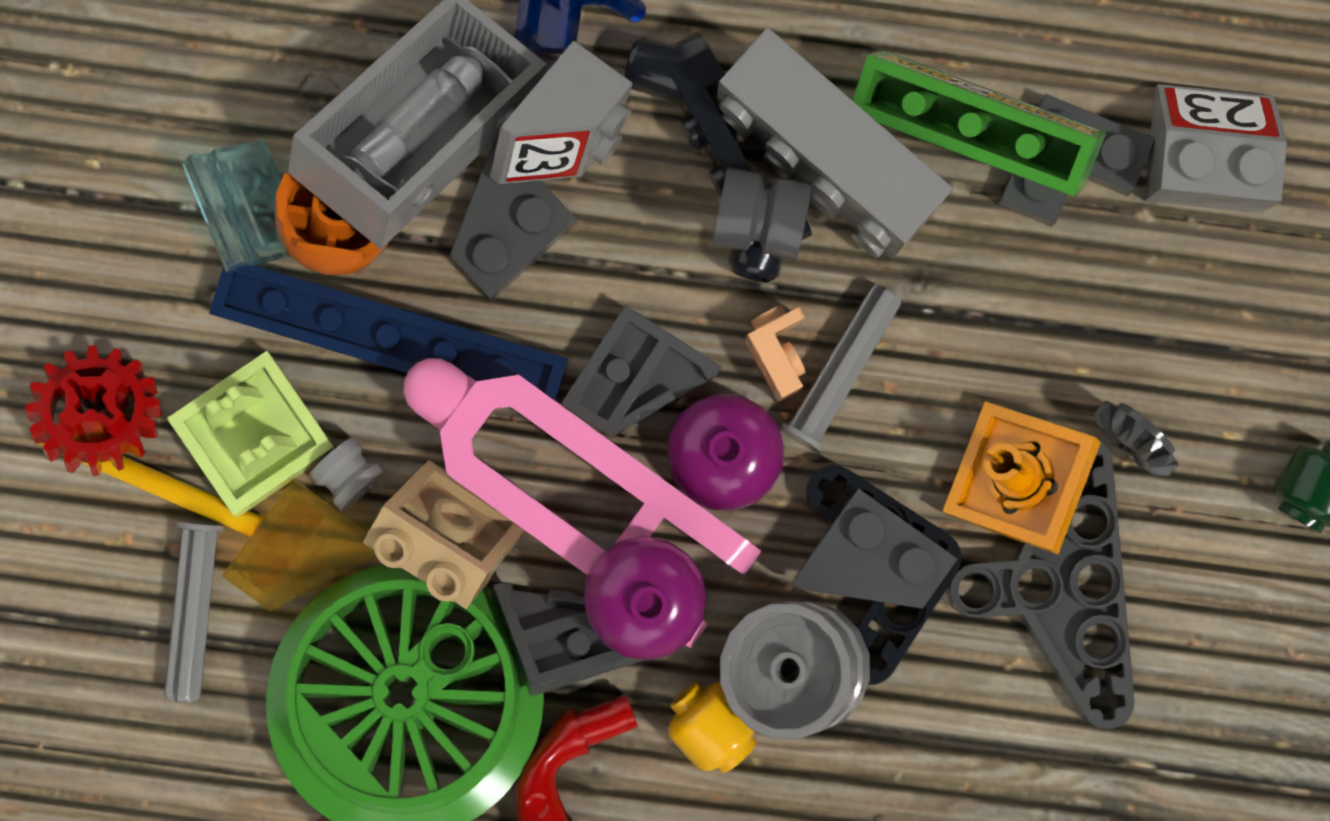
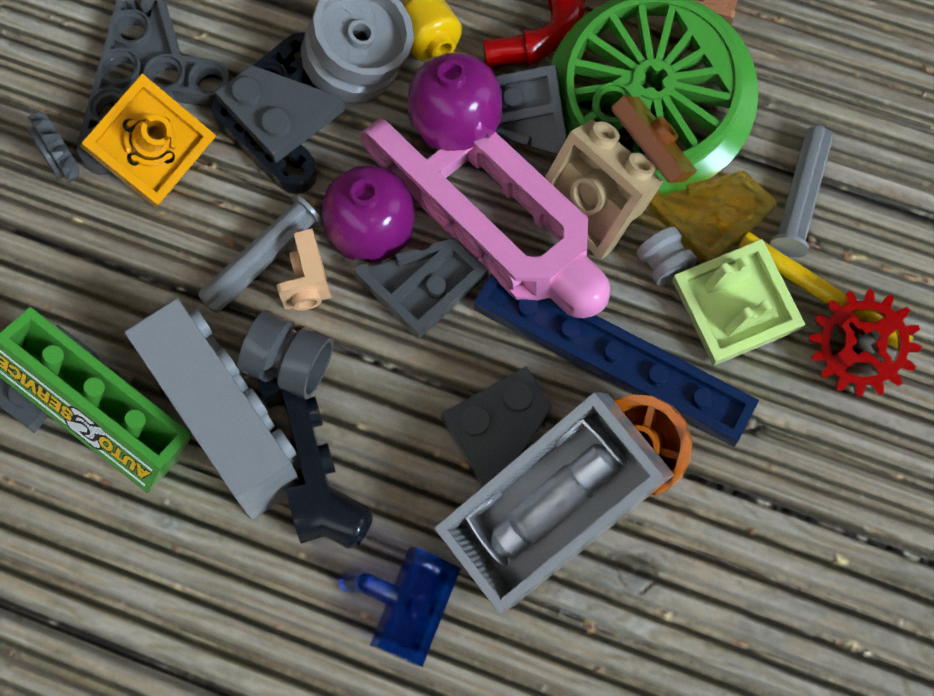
camera: 170 degrees left, 15 degrees down
clear light blue plate [181,139,291,272] -> none
light grey slope [490,40,633,184] -> none
none -> dark orange plate [611,96,697,183]

